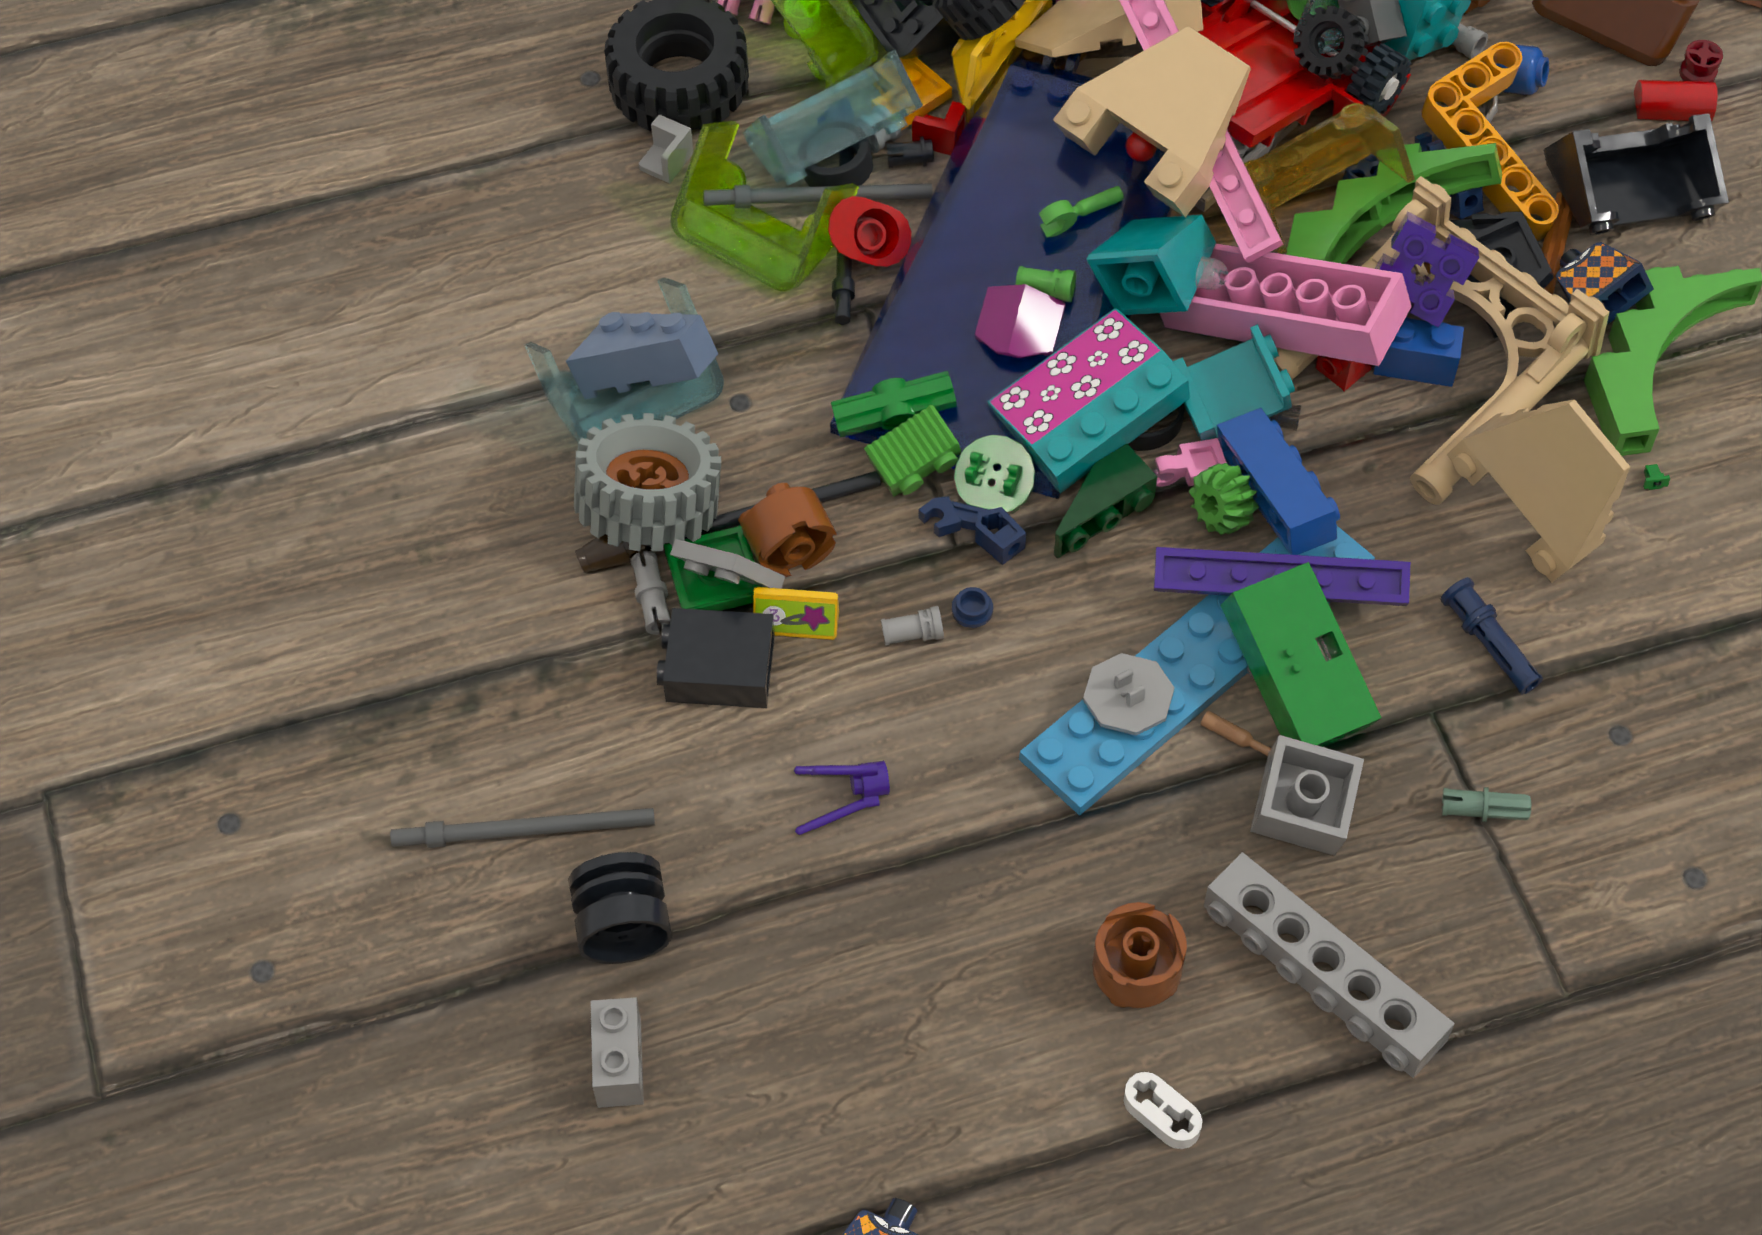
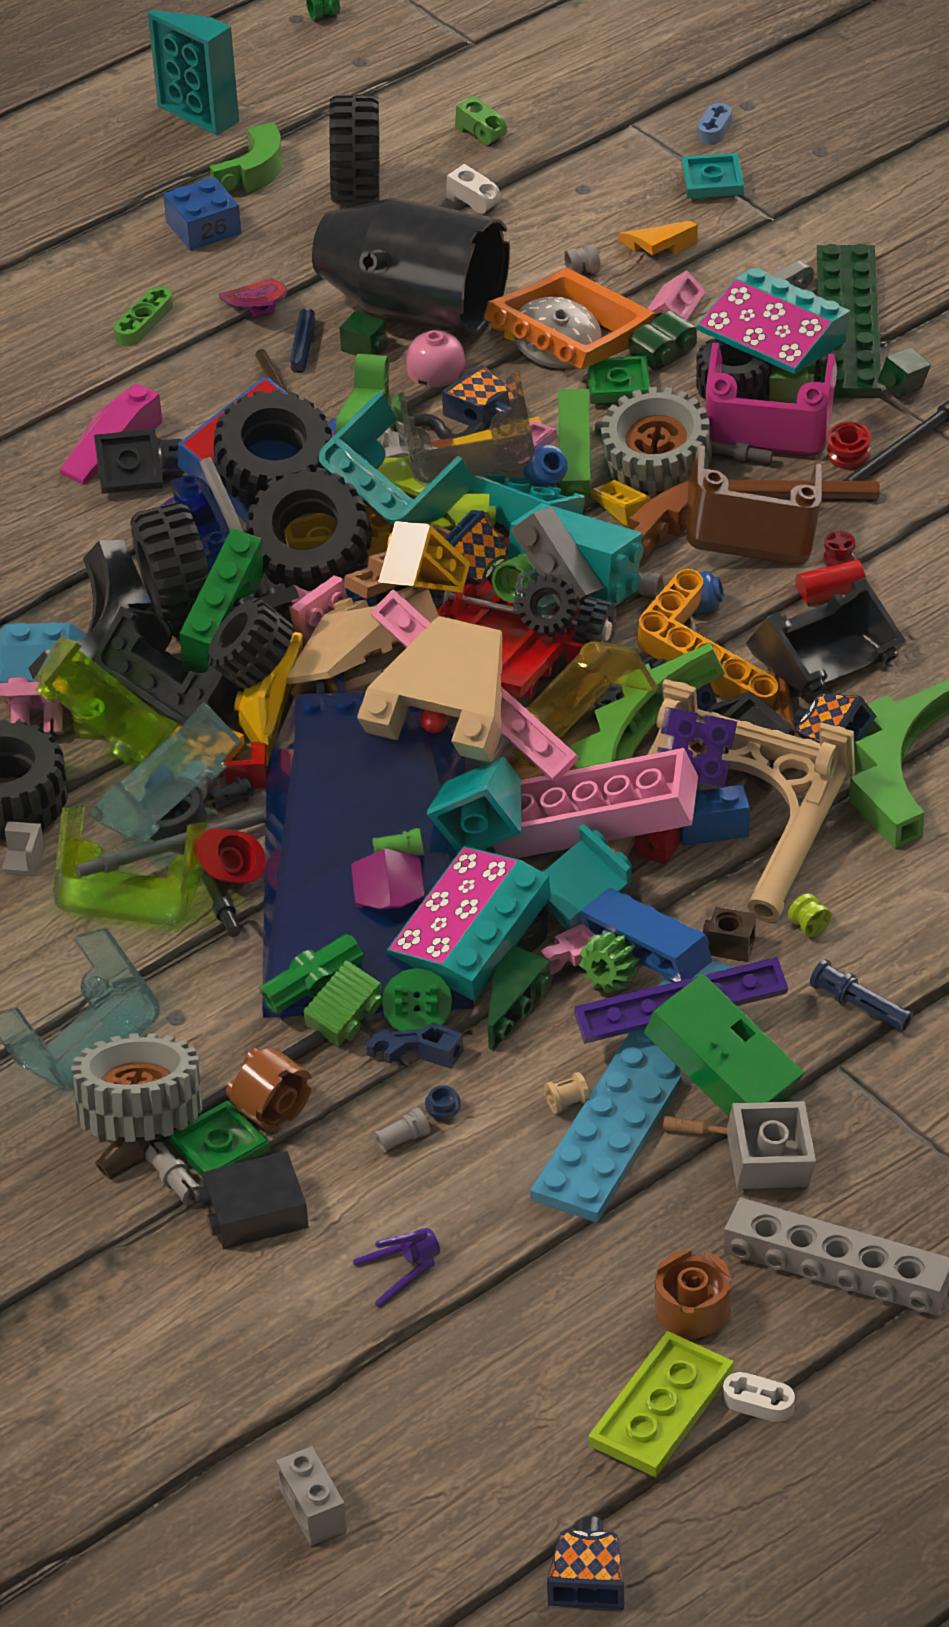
camera: 20 degrees left, 15 degrees down
dark grey bar [390,808,655,848] -> none
sand blue wedge [566,312,718,399] -> none
black wheel [568,852,672,964] -> none
light grey wing [670,539,785,589] -> none
slope [753,587,839,640] -> none
bright green piece [1039,186,1124,237] -> none
light grey piece [1083,653,1175,735] -> none
clear hinge [1196,256,1228,290] -> none
sand green axle [1442,787,1532,822] -> none
tan wedge [1447,399,1630,583] -> none
green piece [1643,464,1670,490] -> none
none -> tan bush [544,1072,590,1114]
none -> lime plate [588,1331,734,1477]
none -> dark brown brick [703,907,756,962]
none -> lime wheel [788,893,832,937]

